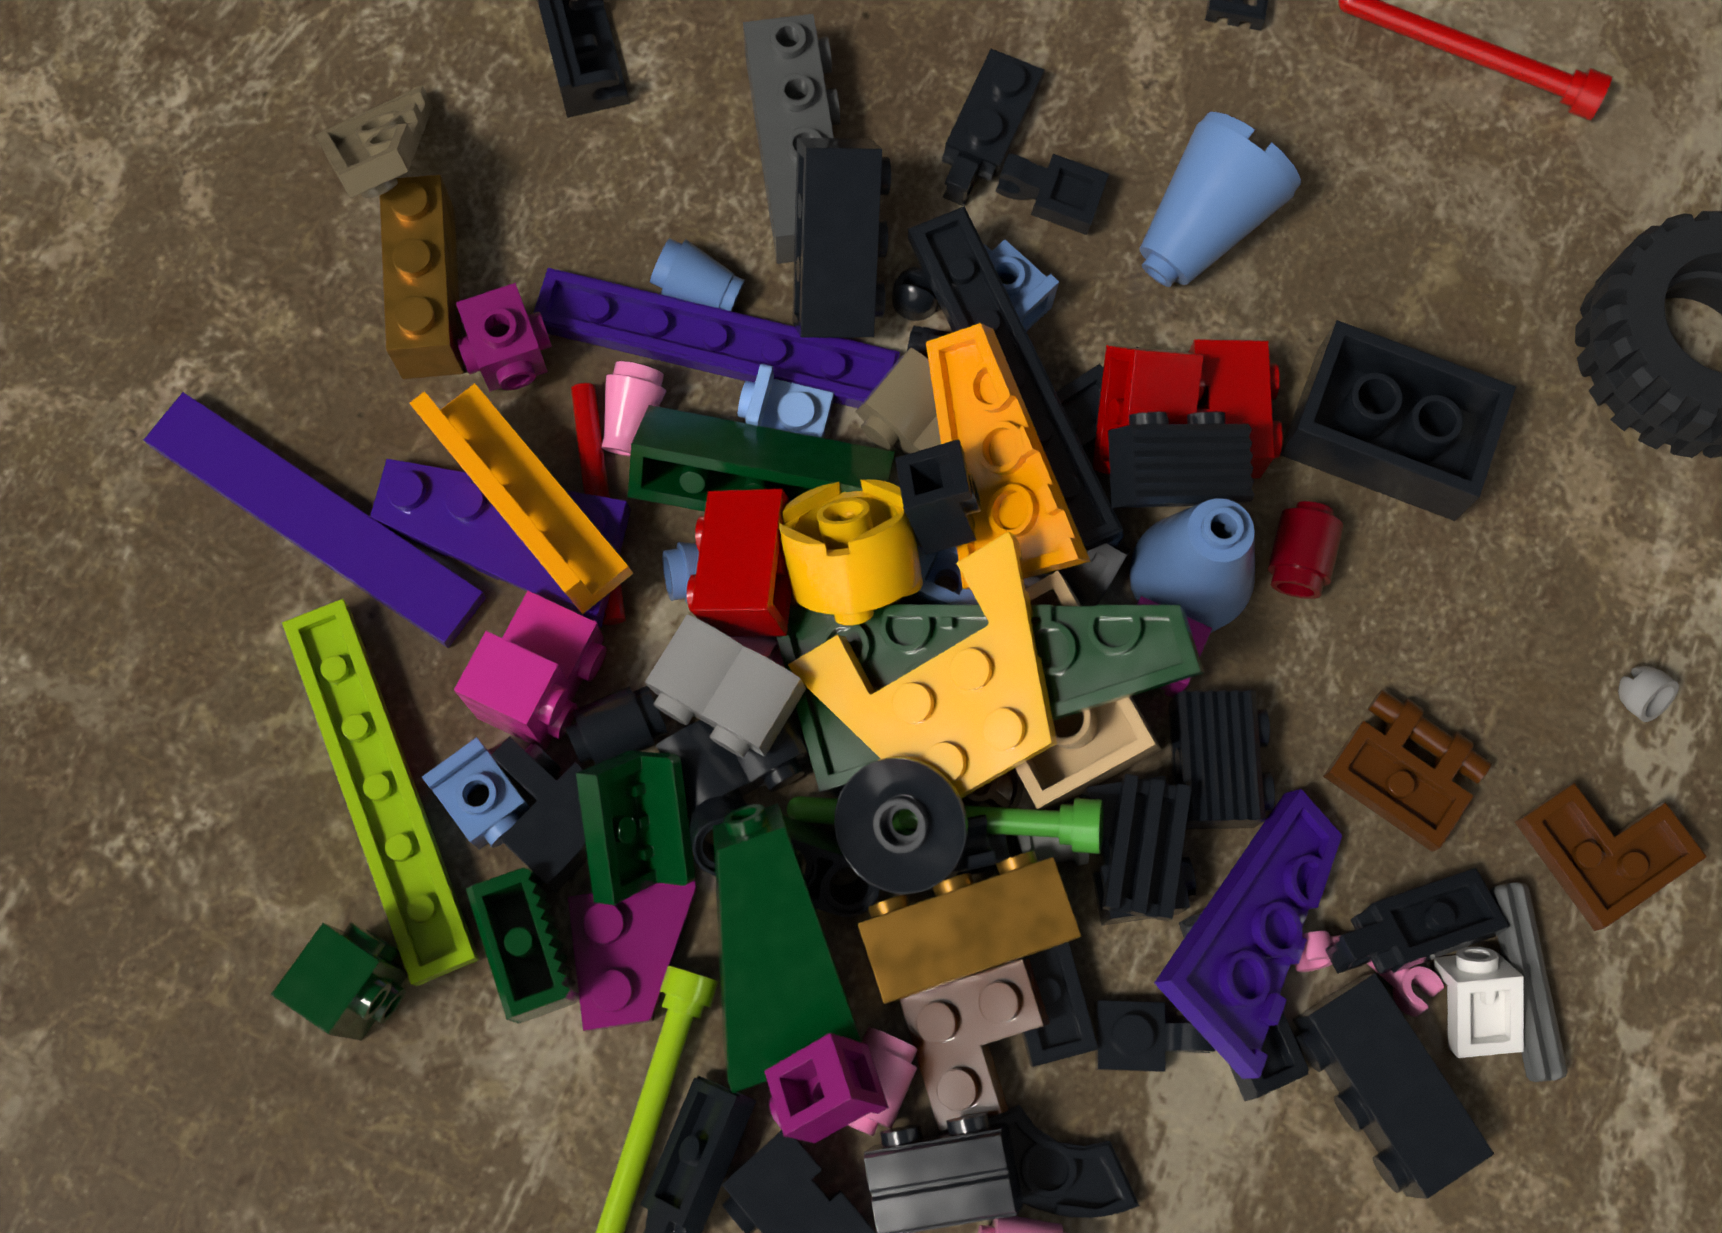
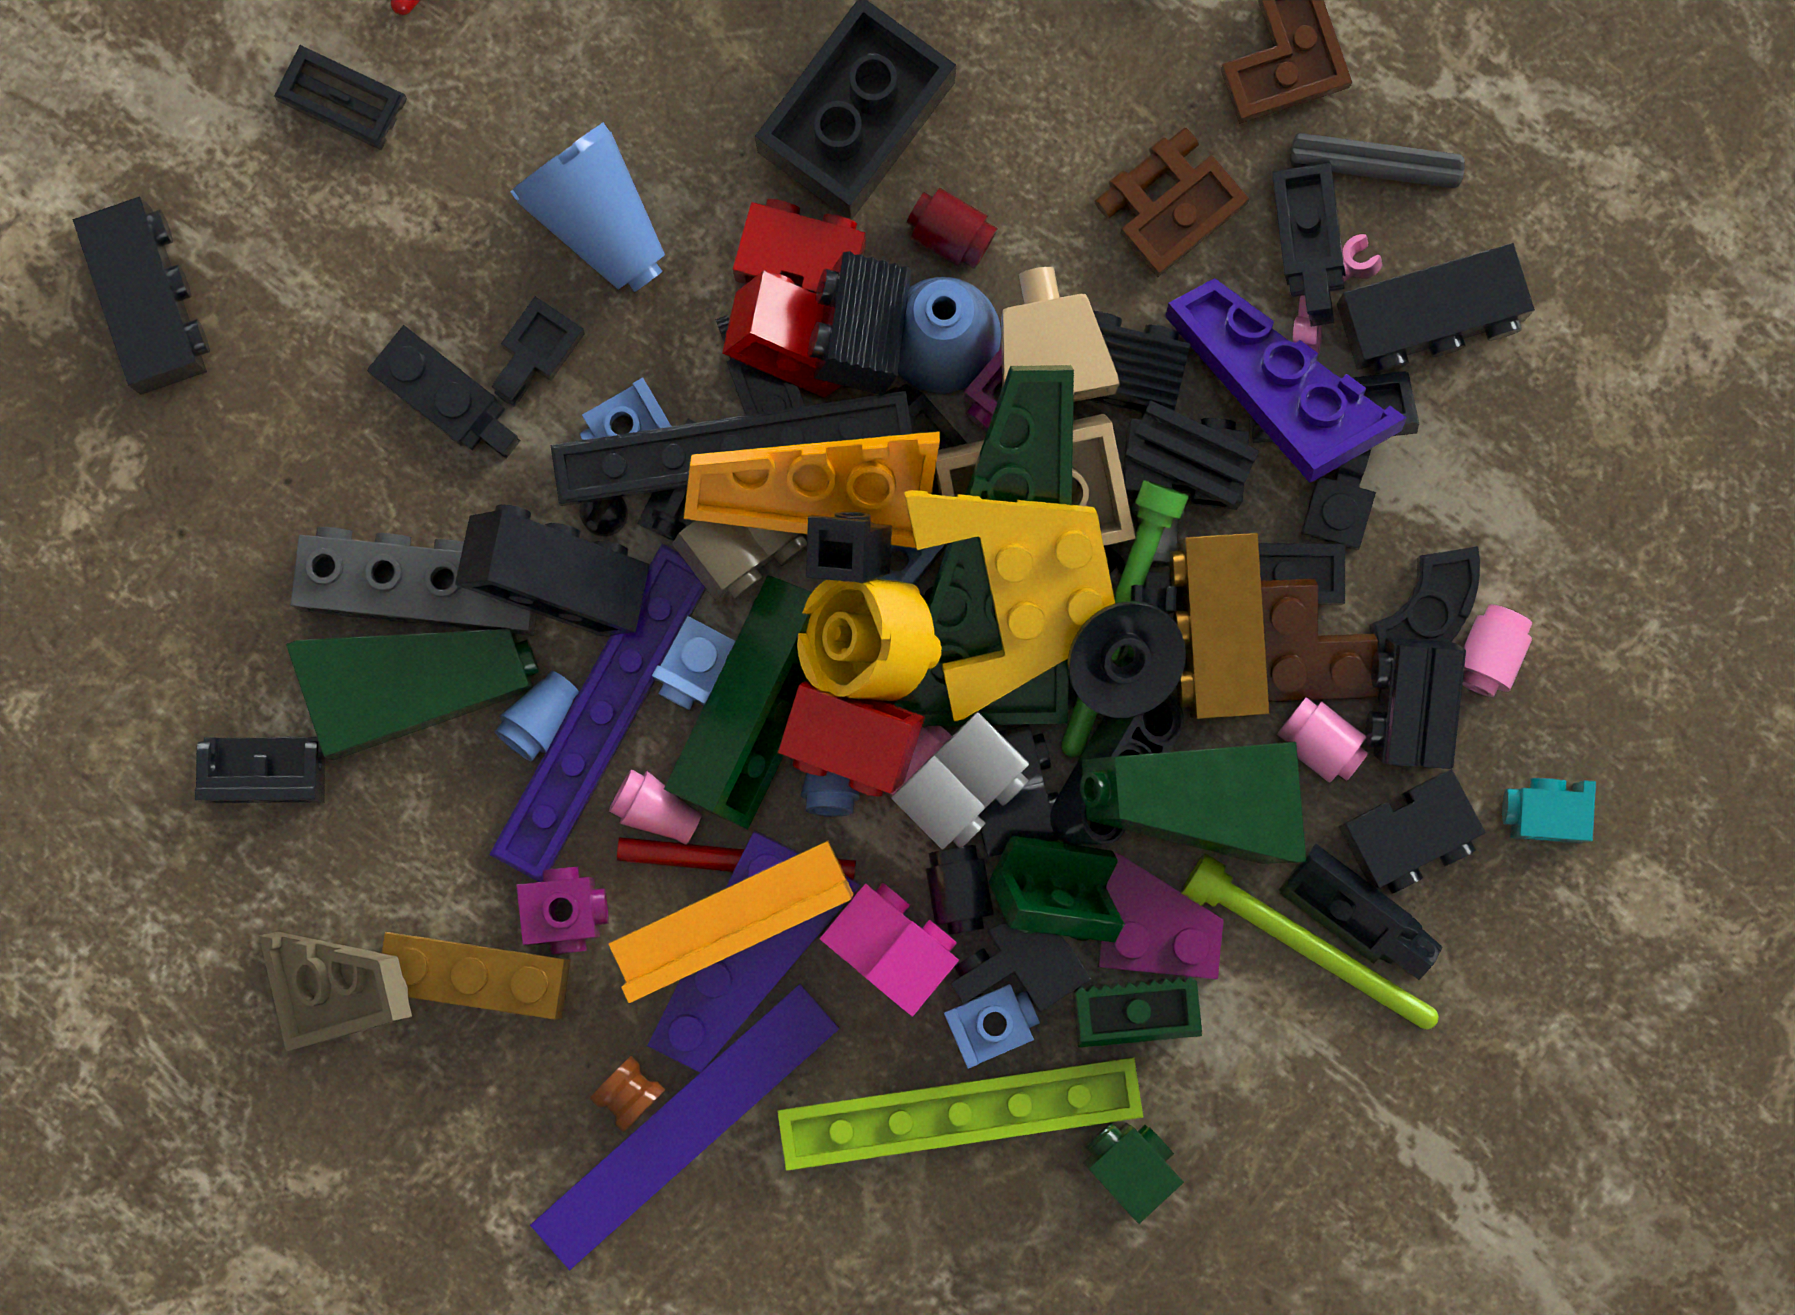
camera: 70 degrees left, 10 degrees up
magenta brick [764,1033,889,1143] -> none
white bracket [1434,947,1524,1058] -> none
none -> dark green slope [286,629,539,761]
none -> dark orange wheel [590,1056,666,1133]
none -> tan torso [1001,267,1119,402]

